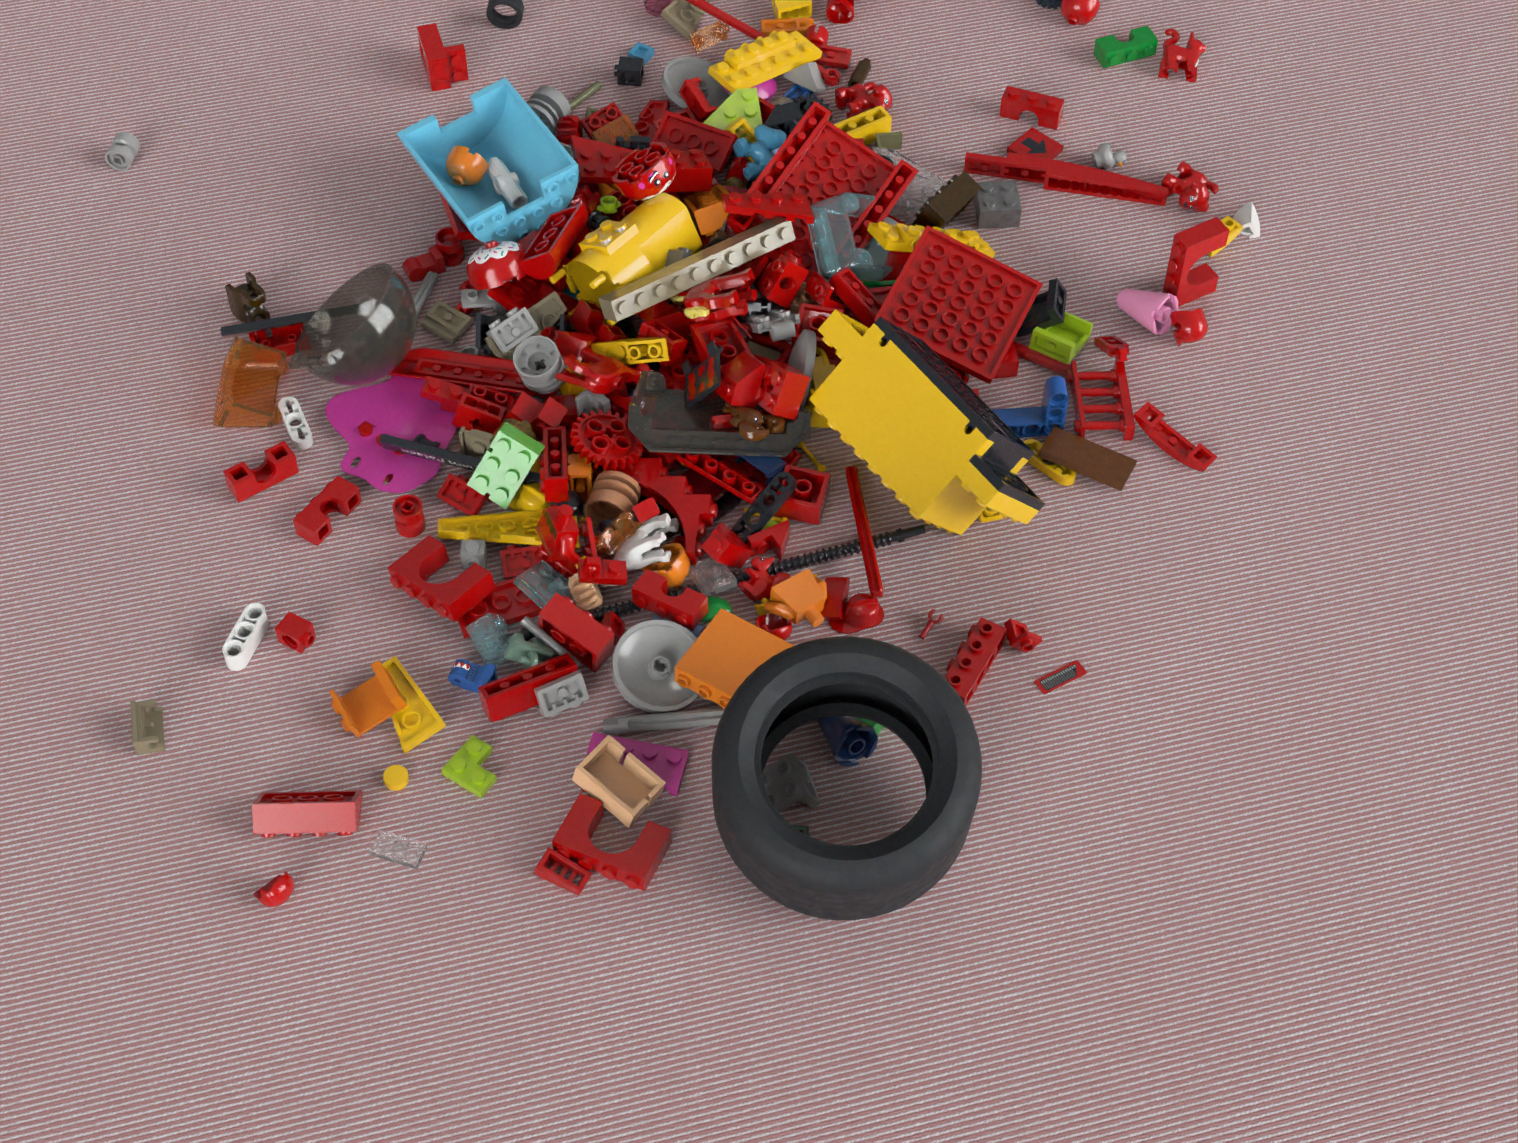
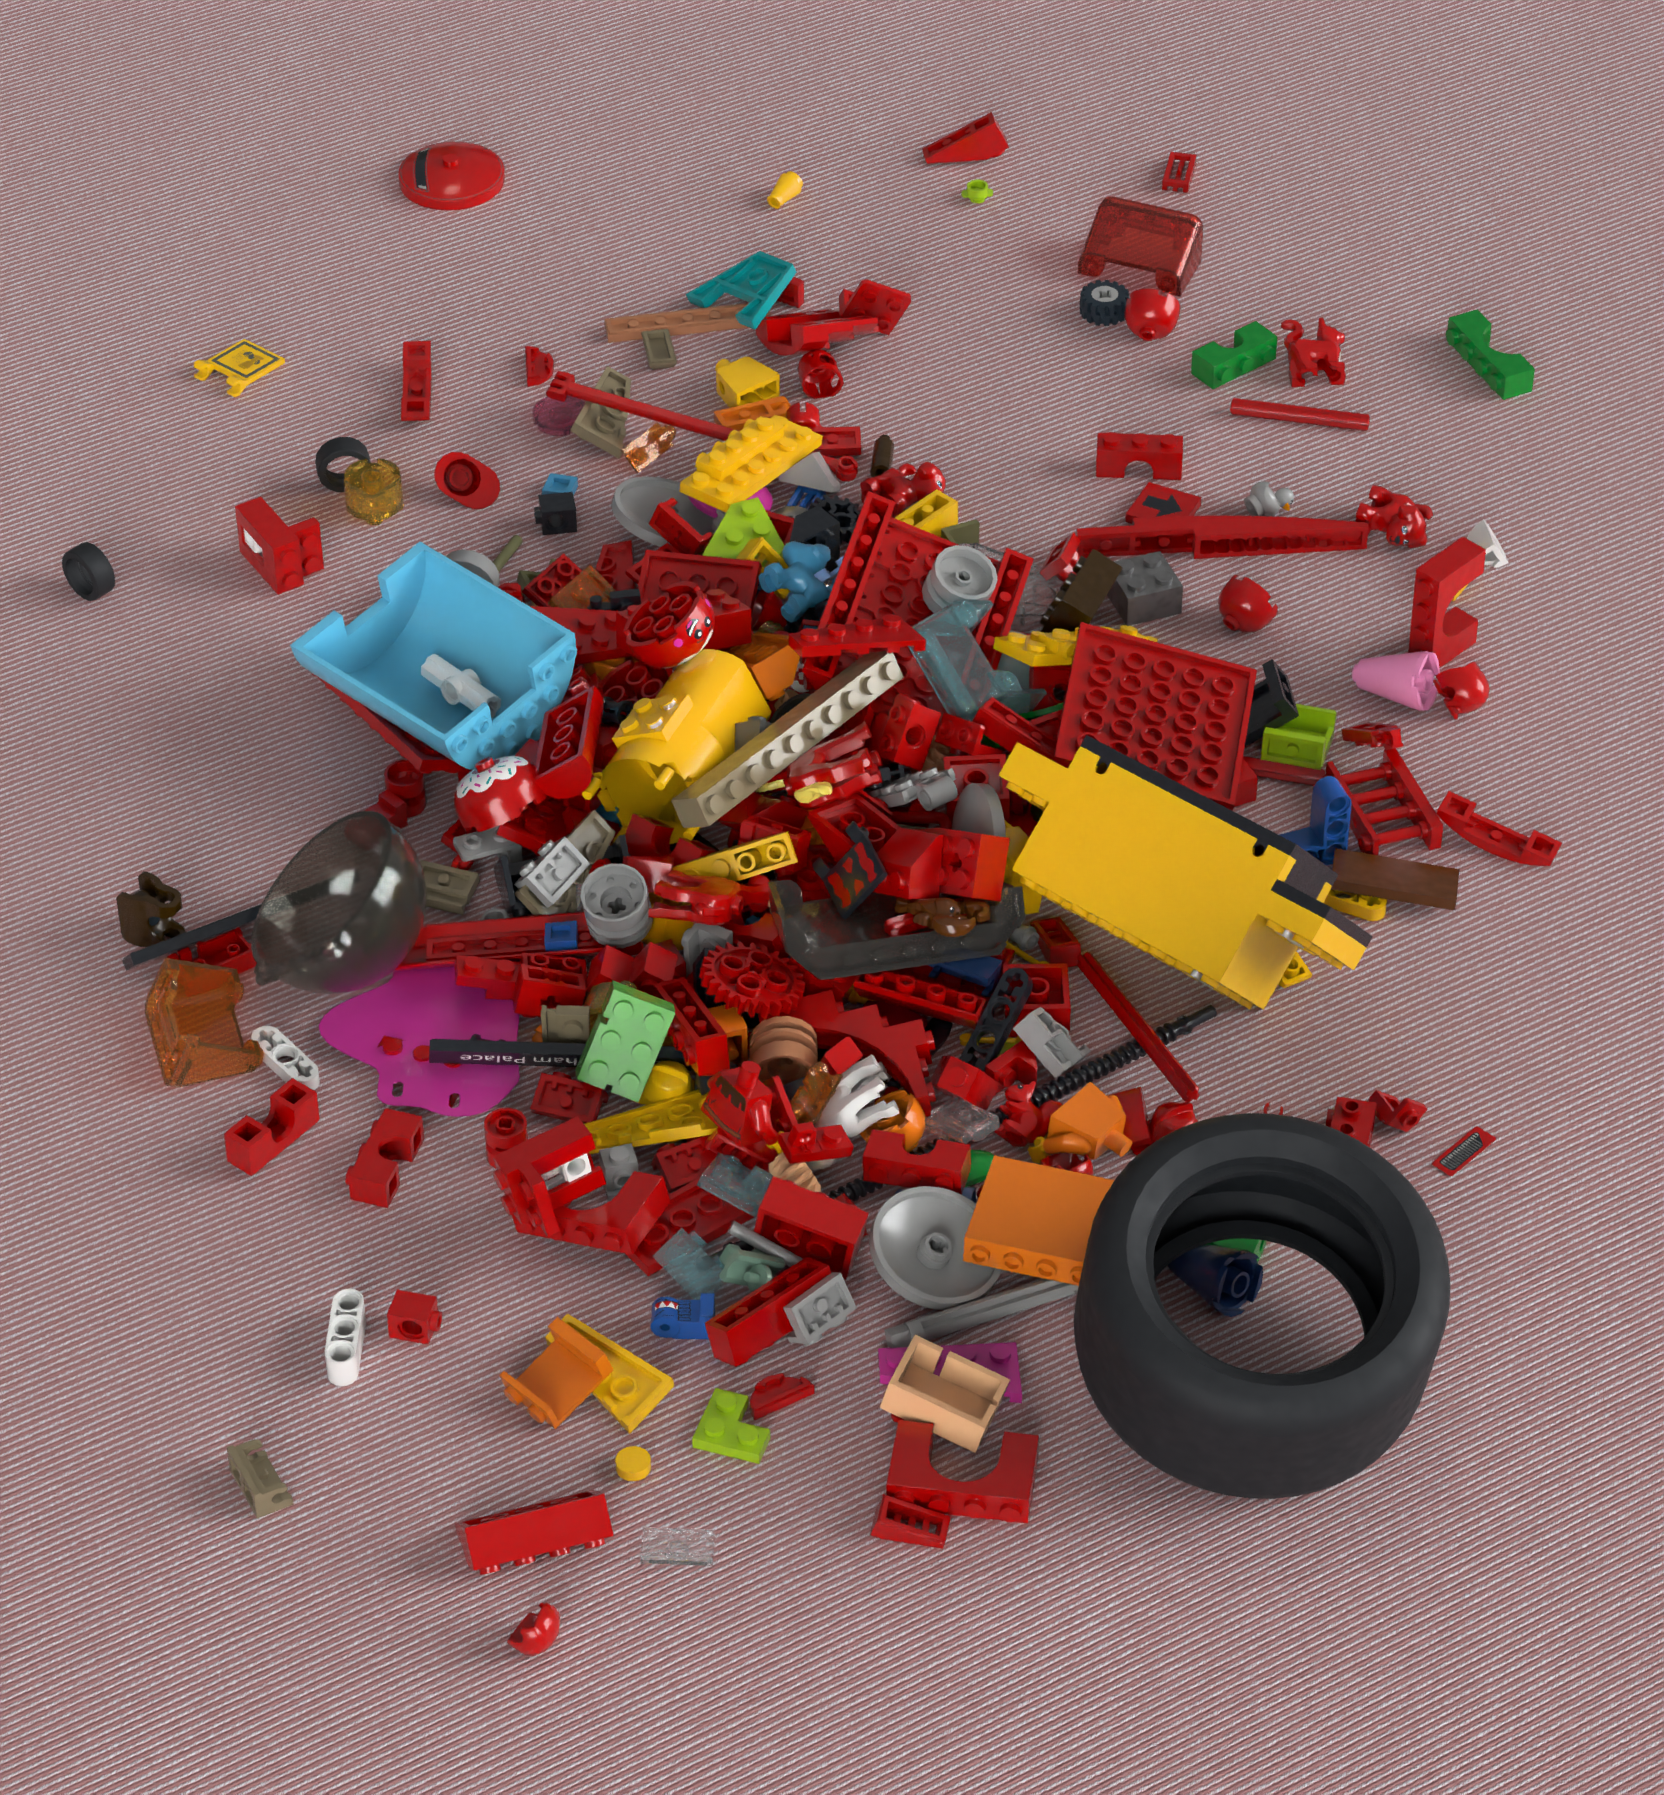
camera: 15 degrees left, 10 degrees down
orange cylinder [446,146,488,186] -> none
lime plate [597,195,621,214] -> none
none -> black tyre [62,542,115,601]
none -> clear yellow brick [344,459,404,525]
none -> red piece [434,452,500,509]
none -> red brick [493,1116,606,1237]
none -> blue tile [544,921,578,952]
none -> red tile [750,1373,815,1421]
none -> light grey wheel [922,545,998,624]
none -> light grey pin [998,916,1039,950]
none -> light grey slope [1013,1007,1091,1078]
none -> red slope [1030,917,1081,967]
none -> red tile [1039,532,1081,582]
none -> red cylinder [1218,575,1278,633]
none -> red axle [1230,398,1370,431]
none -> green arch [1446,309,1535,400]

